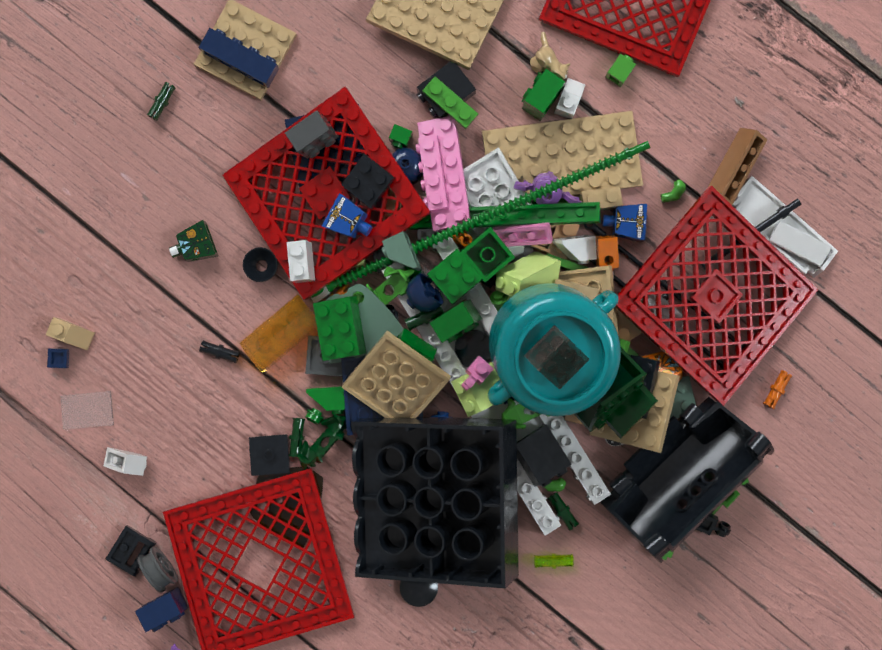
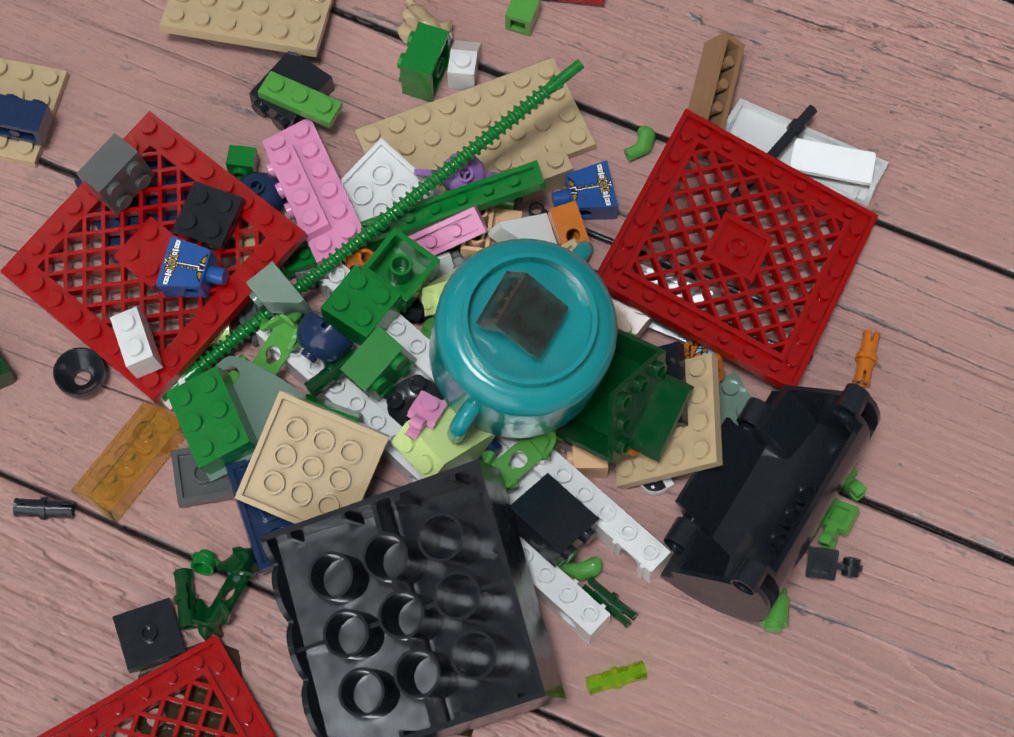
camera: 15 degrees left, 20 degrees down
green slope [306,387,345,414] -> none

